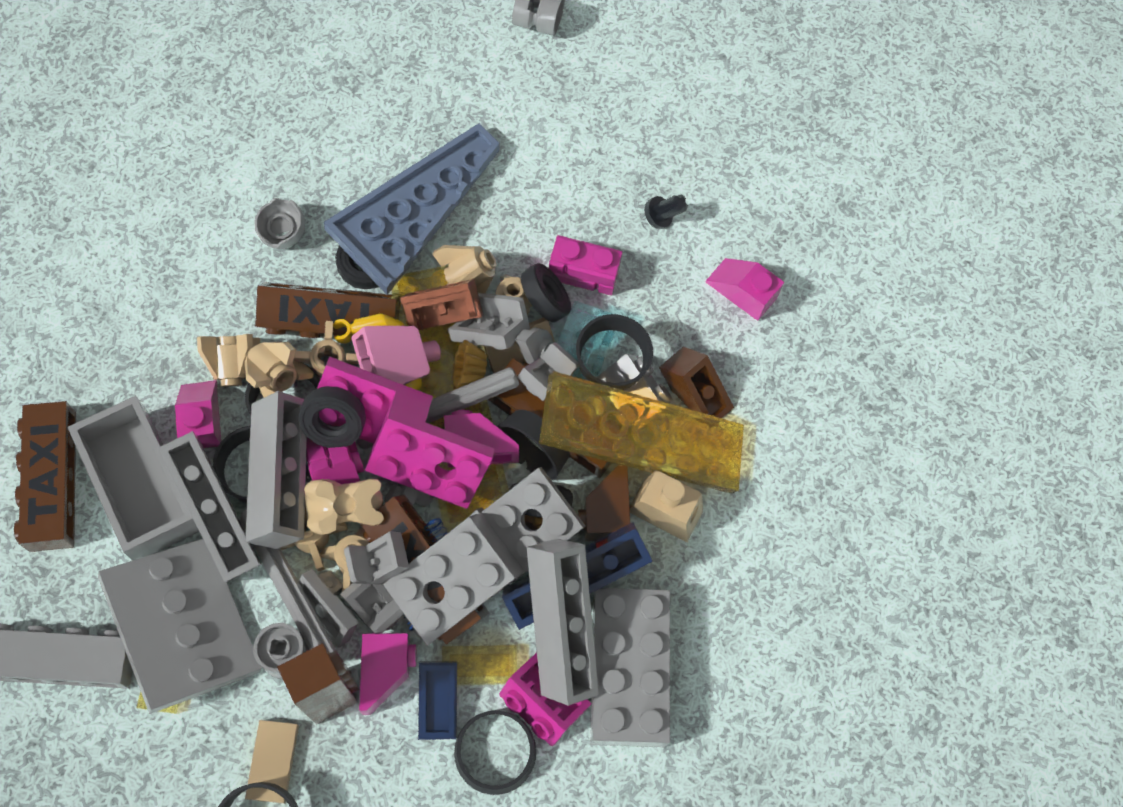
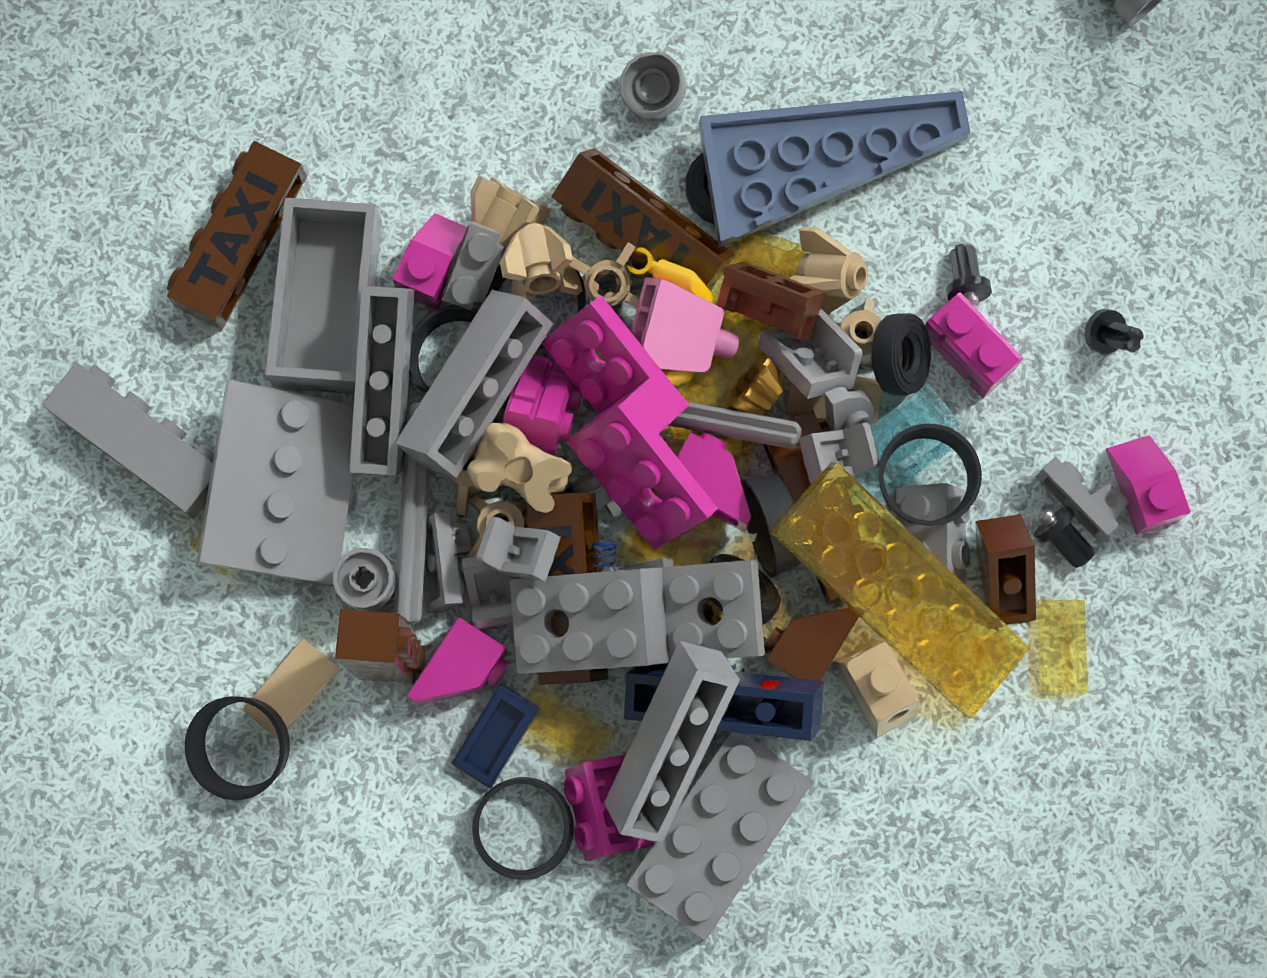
camera: 40 degrees right, 10 degrees up
black tyre [298,386,366,448] -> none
none -> light grey piece [440,221,504,310]
none -> black piece [946,244,992,306]
none -> black piece [1033,506,1095,568]
none -> light grey hinge [1036,457,1129,543]
none -> clear yellow tile [1036,600,1088,693]

